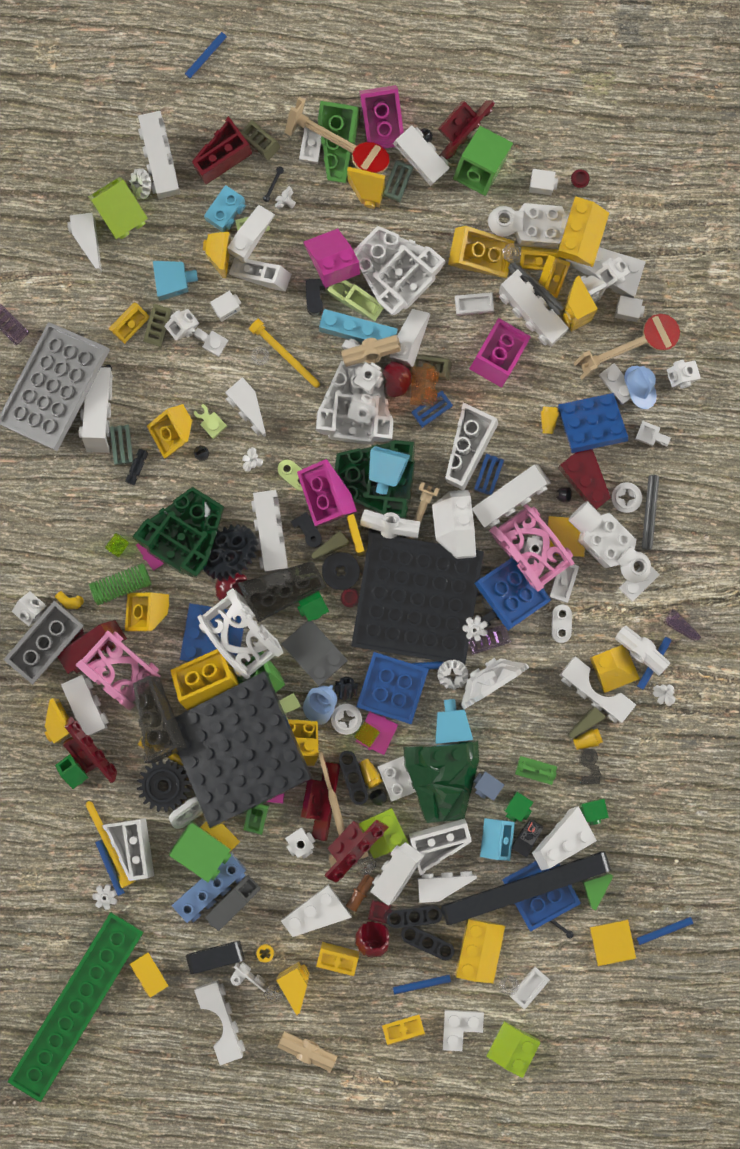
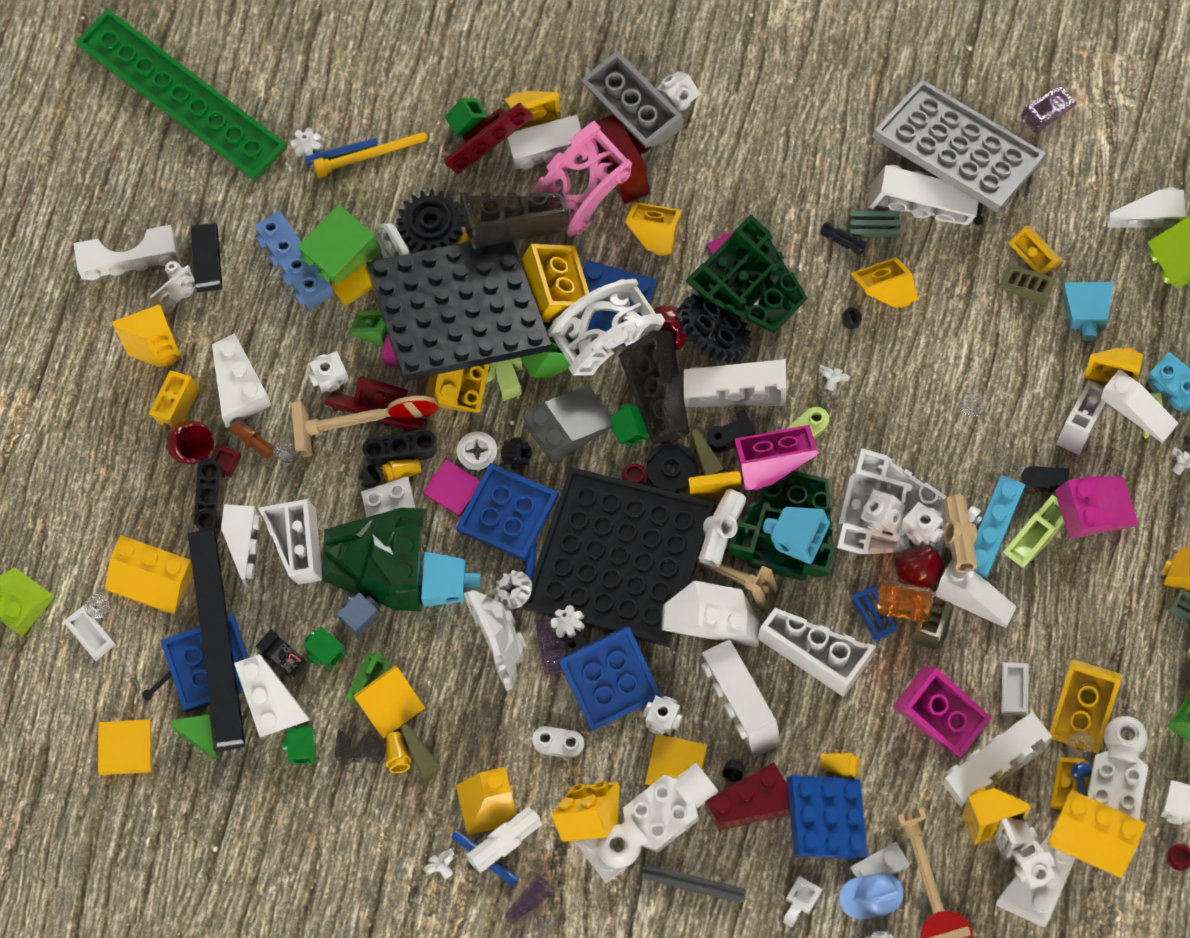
camera: 105 degrees right, 15 degrees down
yellow arm [55,590,84,609] -> none
bright green piece [89,563,152,606] -> none
white wedge [102,818,154,881] -> none
clear neon green slope [105,533,129,557] -> none
yellow hinge [129,952,168,998] -> none
white brick [165,309,199,341] -> none
white plate [194,328,228,357] -> none
yellowish green plate [194,404,227,439] -> none
dark grey slope [205,875,261,931] -> none
white brick [210,290,241,322] -> none
white slope [225,377,266,437] -> none
yellow piece [248,318,320,388] -> none
yellow bush [256,944,274,963] -> none
tan piece [277,1031,338,1072] -> none
light blue piece [303,685,337,725] -> none
dark red bracket [325,820,389,883] -> none
white wedge [353,226,445,316] -> none
clear neon green slope [354,721,380,748] -> none
lime slope [358,807,409,859] -> none
white brick [370,842,424,906] -> none
yellow hinge [382,1014,426,1046] -> none
blue bar [393,974,451,995] -> none
black beam [401,926,454,961] -> none
white plate [443,1010,484,1051] -> none
blue tile [474,453,504,495] -> none
medium azure brick [480,818,515,861] -> none
bright pink fence [489,504,575,591] -> none
dark grey axle [508,261,565,315] -> none
yellow slope [539,255,571,298] -> none
white plate [549,561,579,603] -> none
white arch [560,656,636,724] -> none
white gear [611,482,642,513] -> none
white brick [615,295,645,322] -> none
blue bar [636,917,693,945] -> none
none -> yellow tile [353,665,425,739]
none -> yellow slope [551,781,620,842]
none -> blue hand [1071,762,1092,796]

